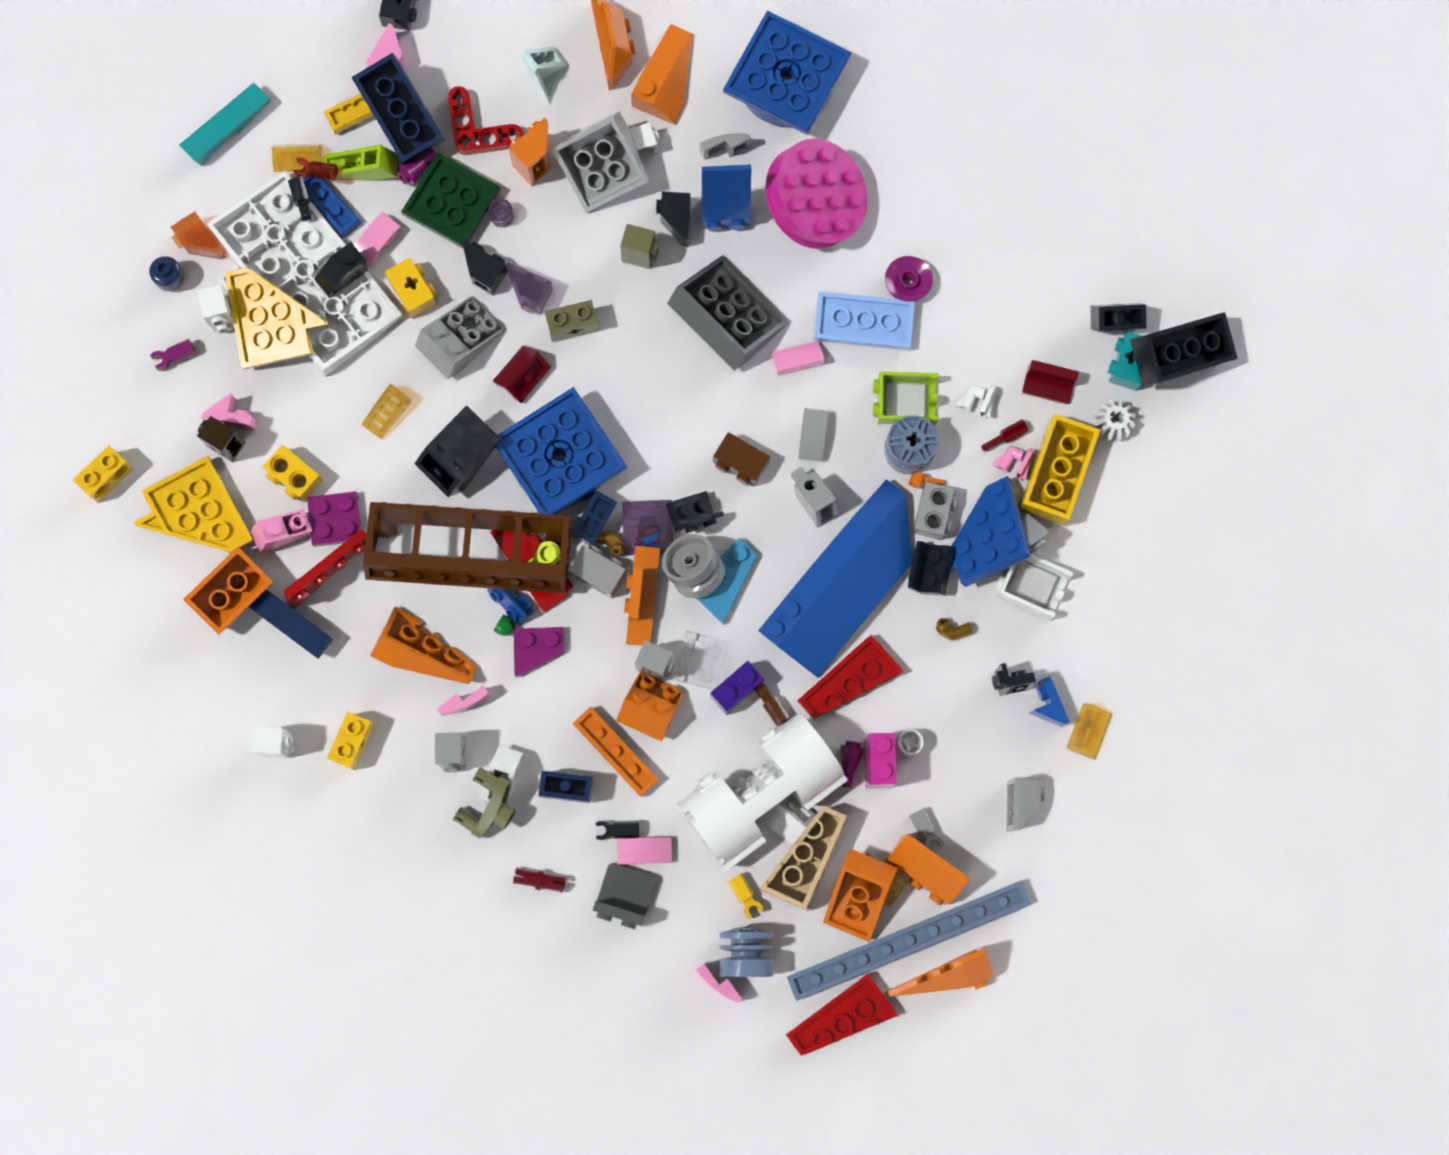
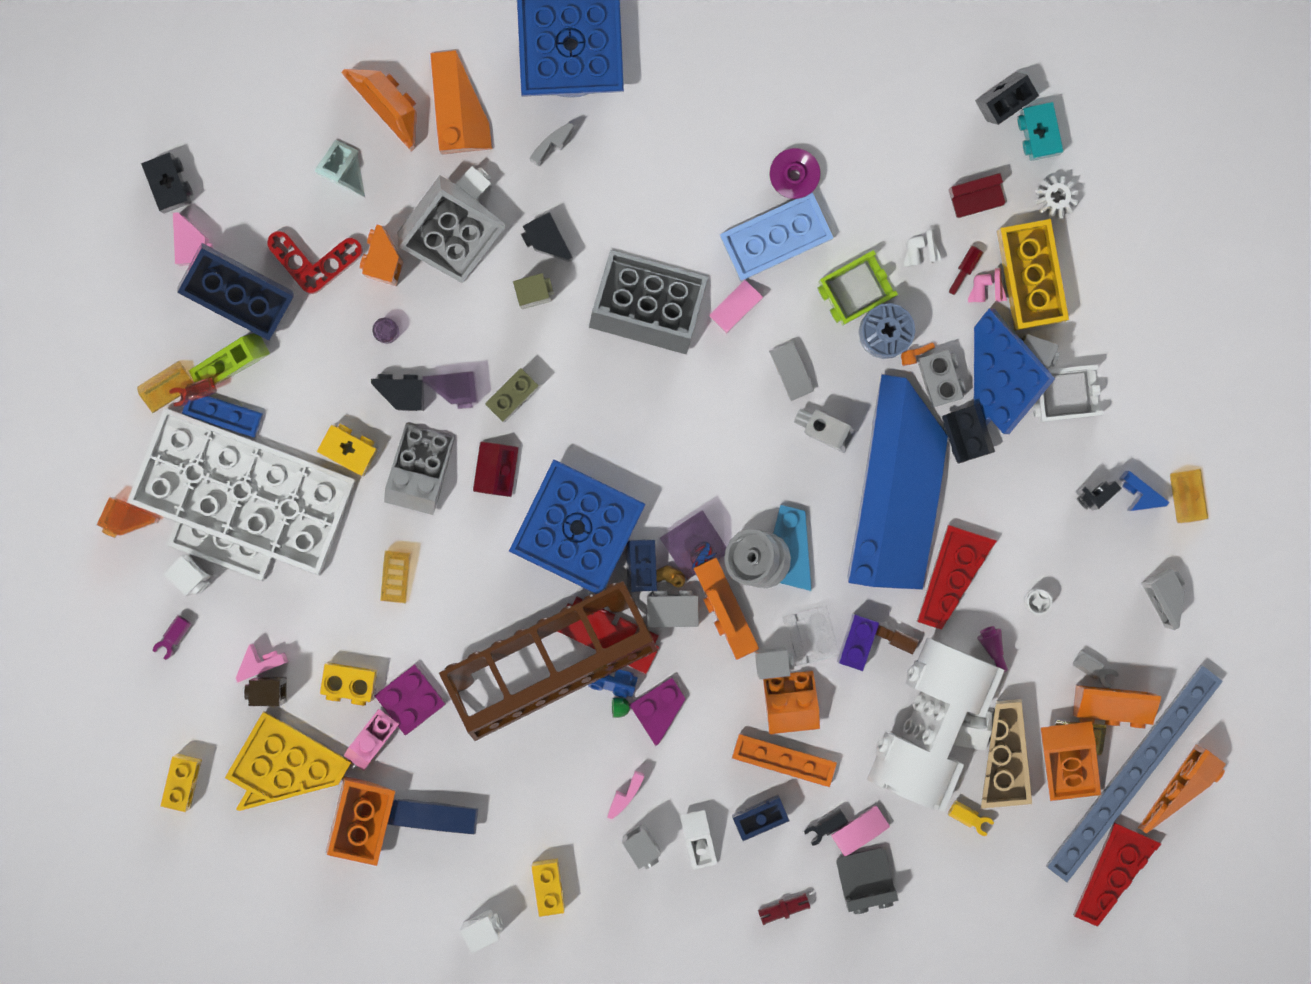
camera: 25 degrees left, 10 degrees up
dark blue head [149,256,184,291] -> none
teal slope [179,82,271,166] -> none
yellow wing [225,267,328,369] -> none
red wing [283,529,366,610] -> none
black bar [288,177,312,222] -> none
black slope [314,242,368,298] -> none
yellow plate [323,94,374,134] -> none
bright pink slope [354,212,402,266] -> none
orange wedge [370,606,477,684] -> none
magenta cone [397,149,437,186] -> none
dark green plate [401,153,501,248] -> none
black slope [414,406,502,497] -> none
olive connector [453,767,516,839] -> none
neon yellow plate [527,541,561,564] -> none
black bracket [666,491,724,533] -> none
bright pink slope [696,964,743,1003] -> none
blue slope [701,164,752,231] -> none
reddish brown brick [713,432,770,486] -> none
sand blue wheel [719,928,773,977] -> none
dark pink wheel [765,138,868,249] -> none
dark pink brick [864,733,896,789] -> none
pearl gold arm [936,618,973,641] -> none
black brick [1130,312,1238,386] -> none

